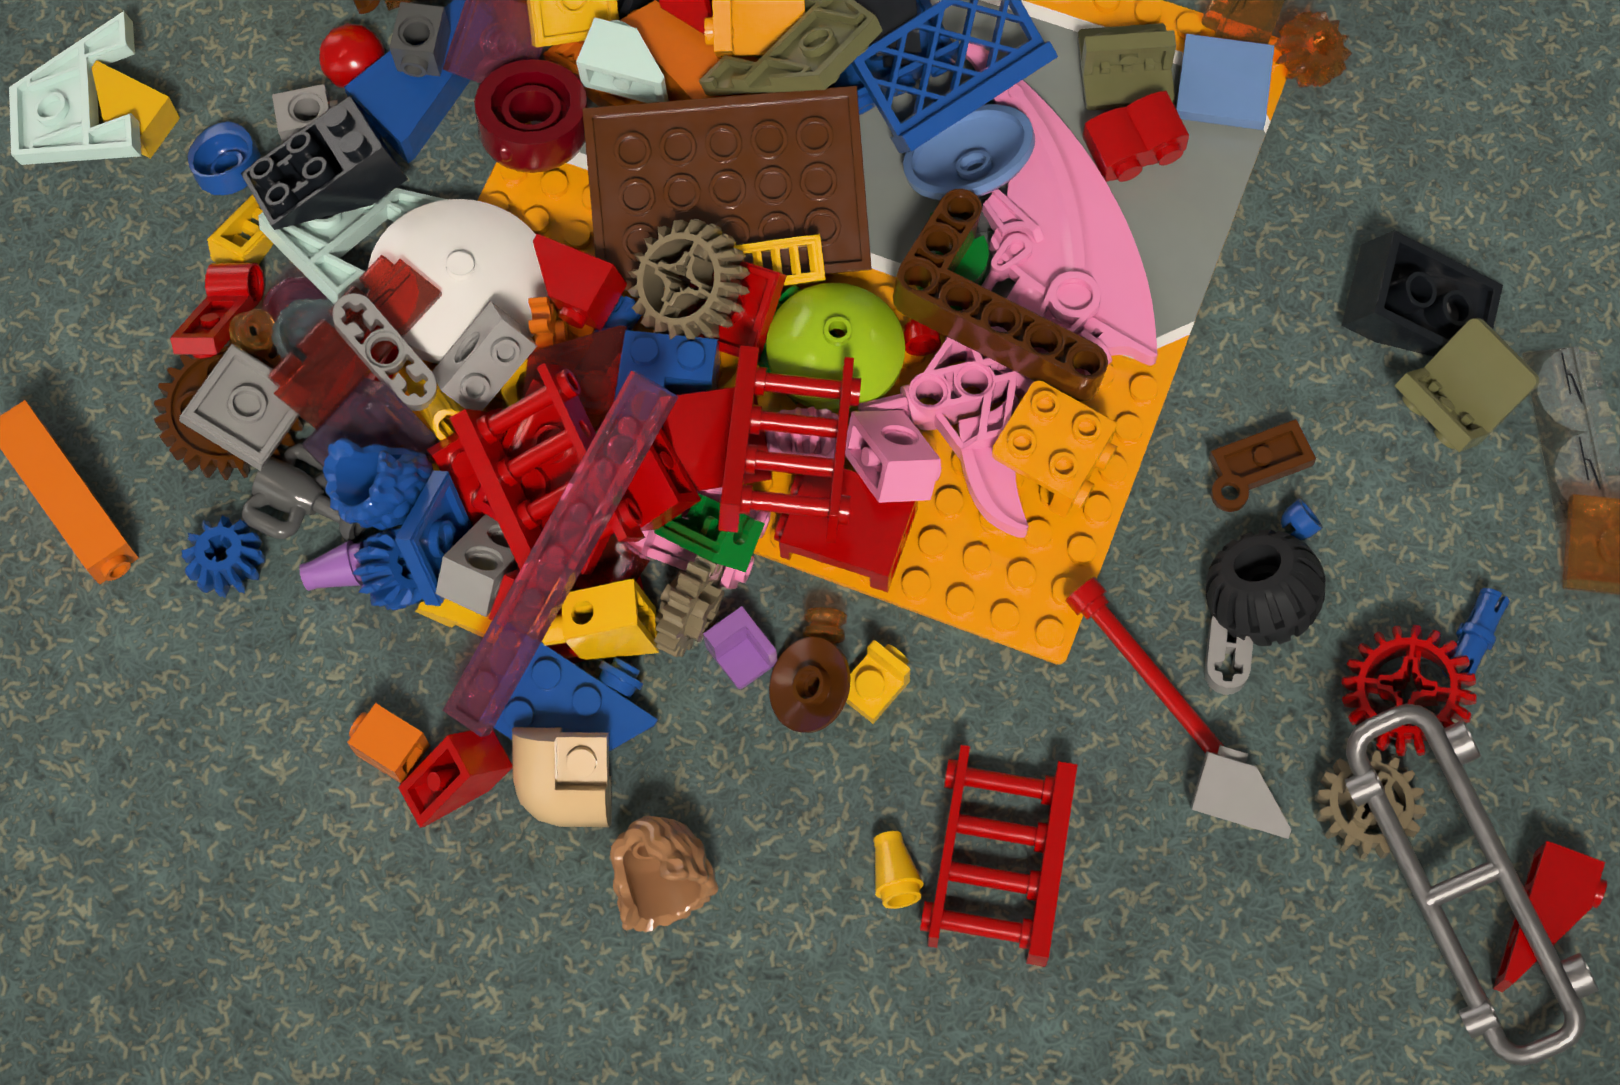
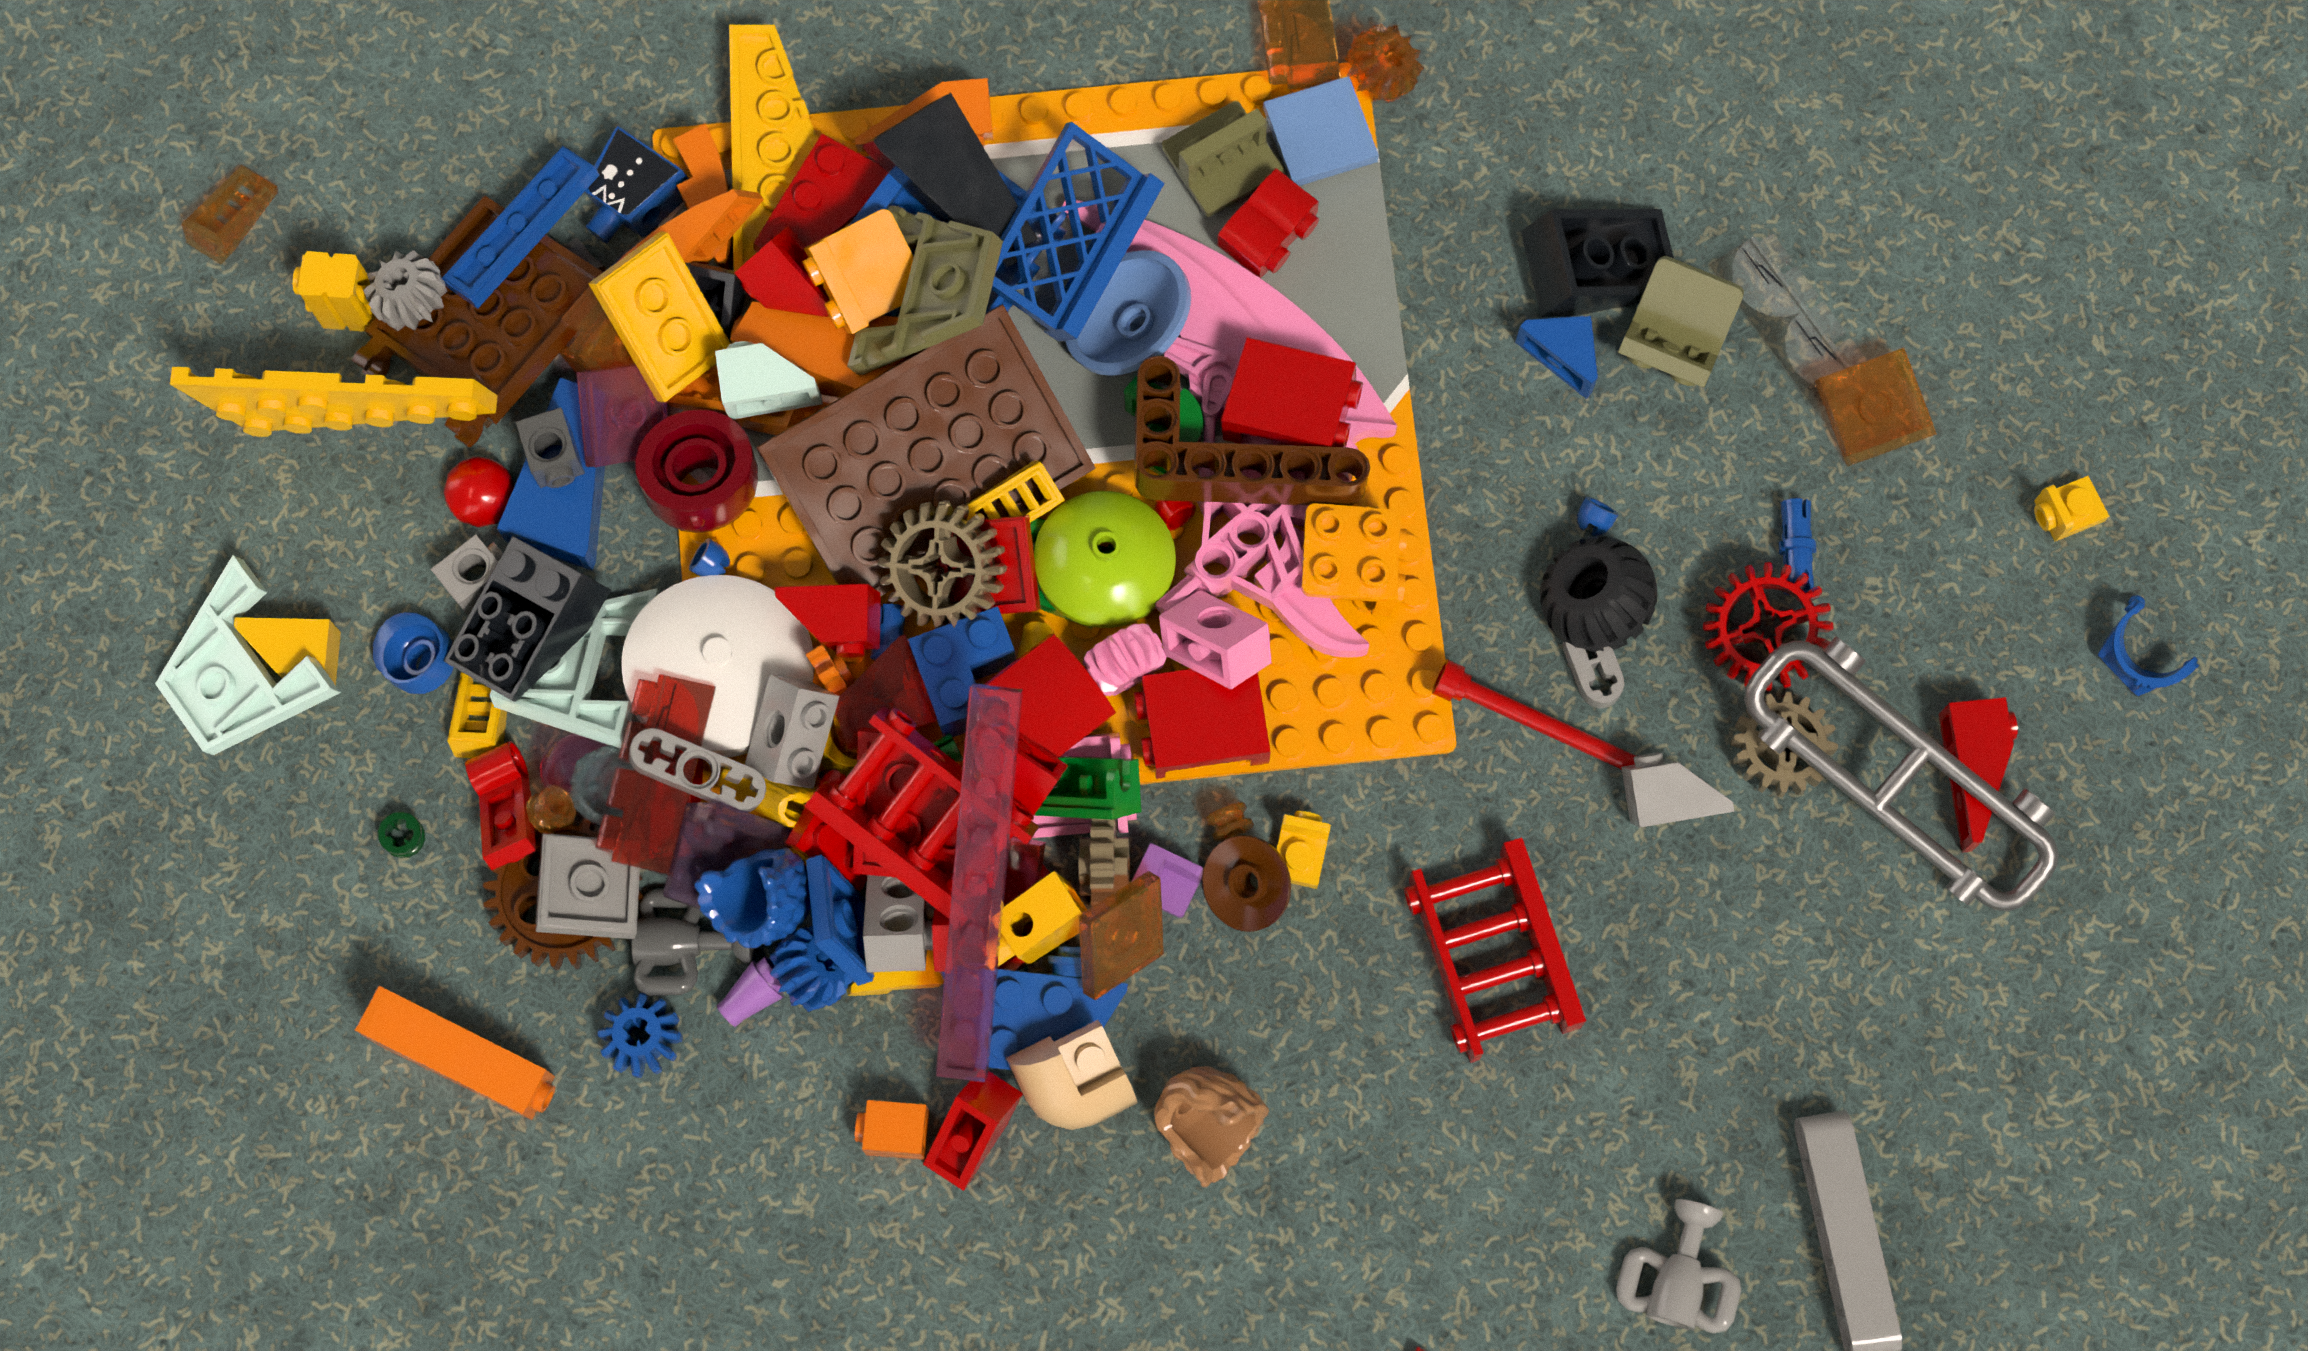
camera: 30 degrees left, 5 degrees up
red fence [718,345,862,543] -> none
yellow cone [873,831,924,909] -> none
reddish brown hinge [1209,419,1316,512] -> none
none -> dark green bush [378,812,425,858]
none -> blue hinge [689,538,730,577]
none -> clear orange tile [1079,871,1164,1000]
none -> red panel [1221,337,1363,447]
none -> blue slope [1515,316,1598,399]

